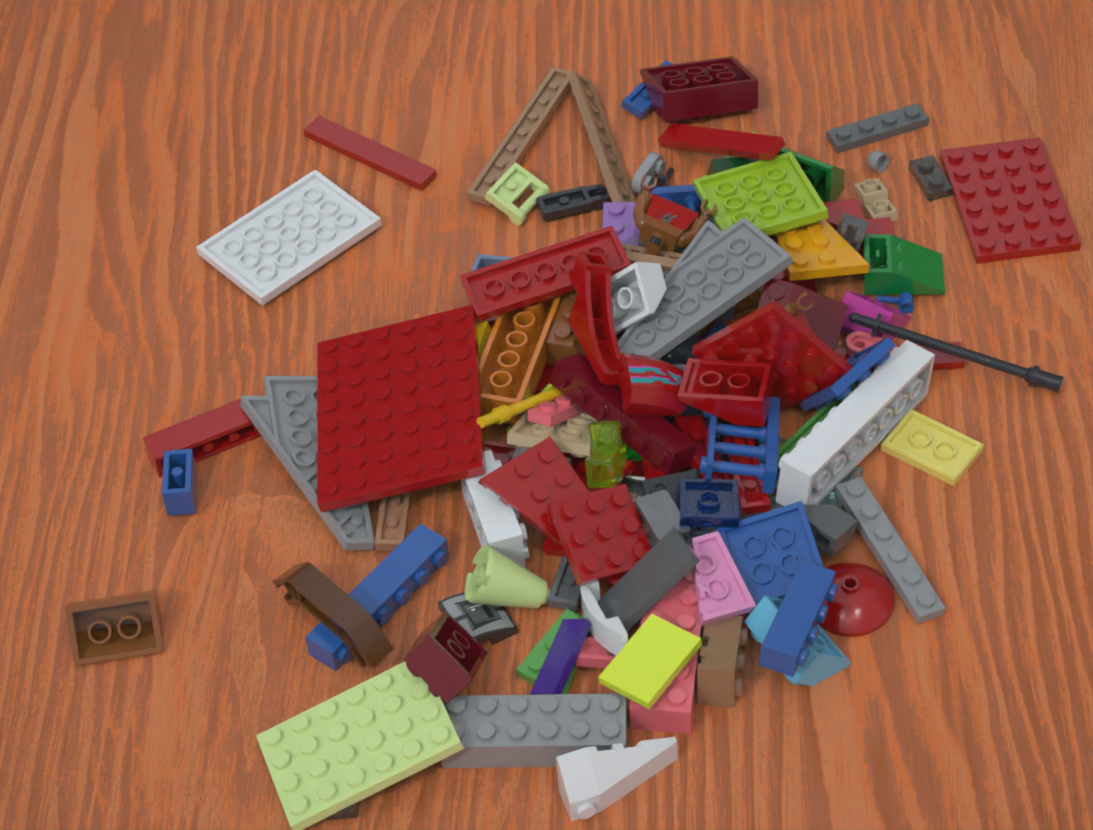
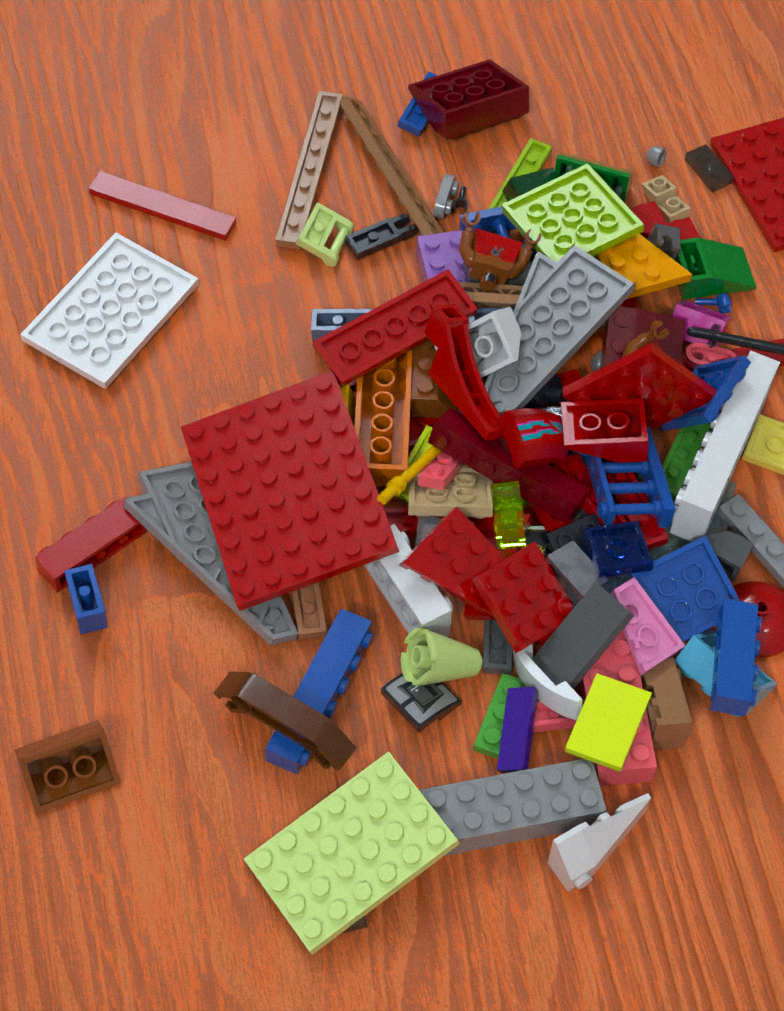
camera: 20 degrees left, 10 degrees up
dark red brick [404,610,488,703] -> none
red tile [658,123,786,161] -> none
dark grey plate [826,103,929,154] -> none

